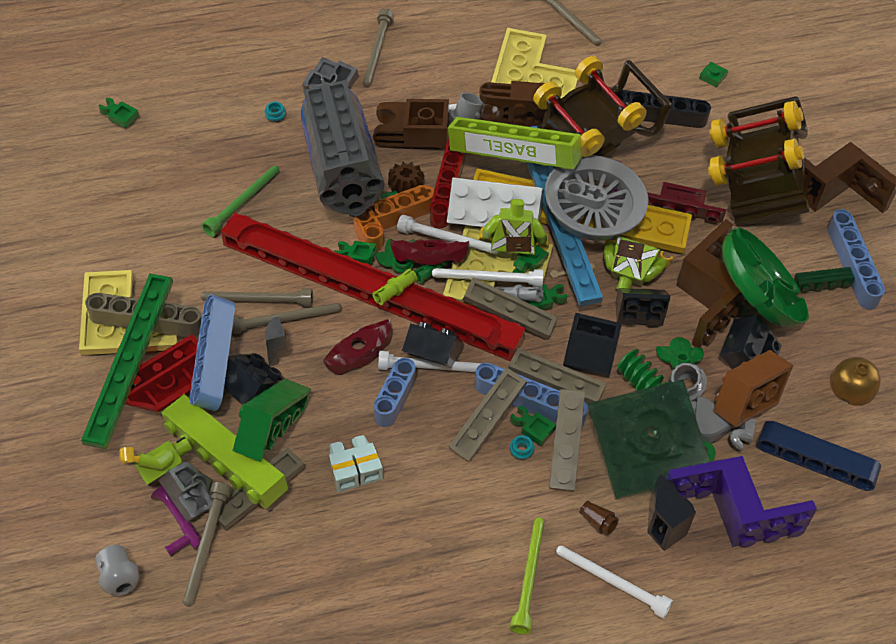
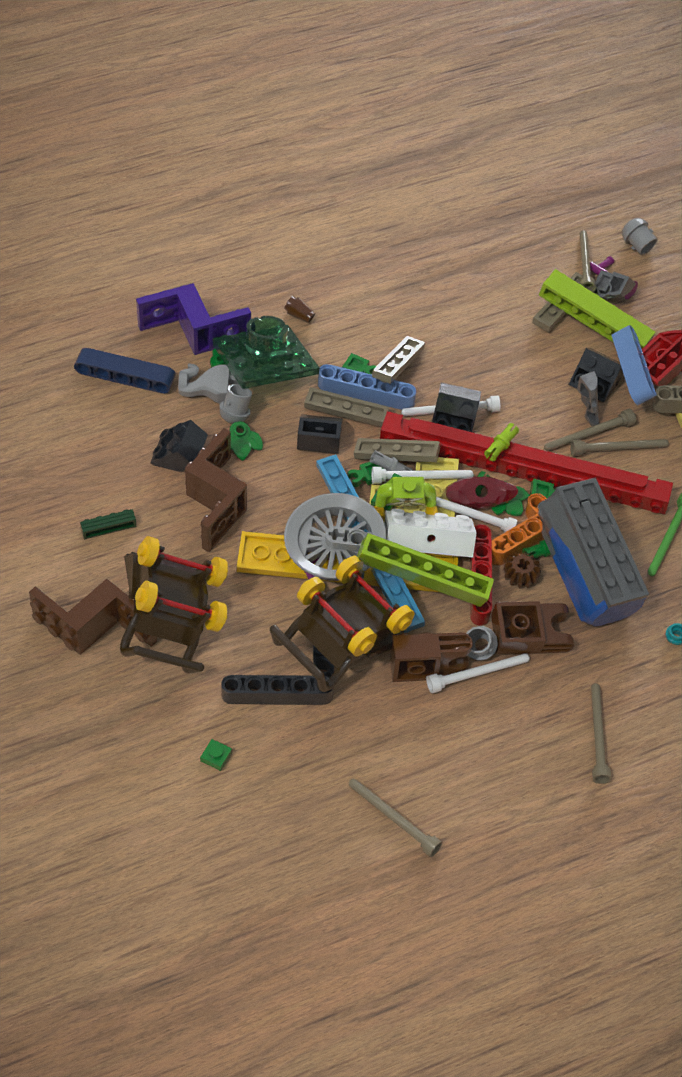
camera: 170 degrees right, 0 degrees up
lime torso [119,436,192,485] -> none
green wedge [232,379,311,462] -> none
flat silver slope [302,57,359,88] -> none
dark red piece [323,319,393,375] -> none
light aqua hips [329,435,383,492] -> none
medium blue beam [374,358,416,427] -> none
light yellow plate [491,28,578,99] -> none
teal plate [509,435,535,460] -> none
lime piece [510,517,544,635] -> none
dark tan plate [549,389,585,492] -> none
white piece [556,546,673,619] -> none
torso [603,236,673,291] -> none
black slope [616,288,670,327] -> none
green piece [617,349,670,402] -> none
dark red bracket [647,182,726,222] -> none
black slope [647,474,696,551] -> none
dark orange brick [713,350,794,427] -> none
green piece [722,227,809,328] -> none
medium blue beam [827,209,885,310] -> none
pearl gold cylinder [830,357,881,406] -> none

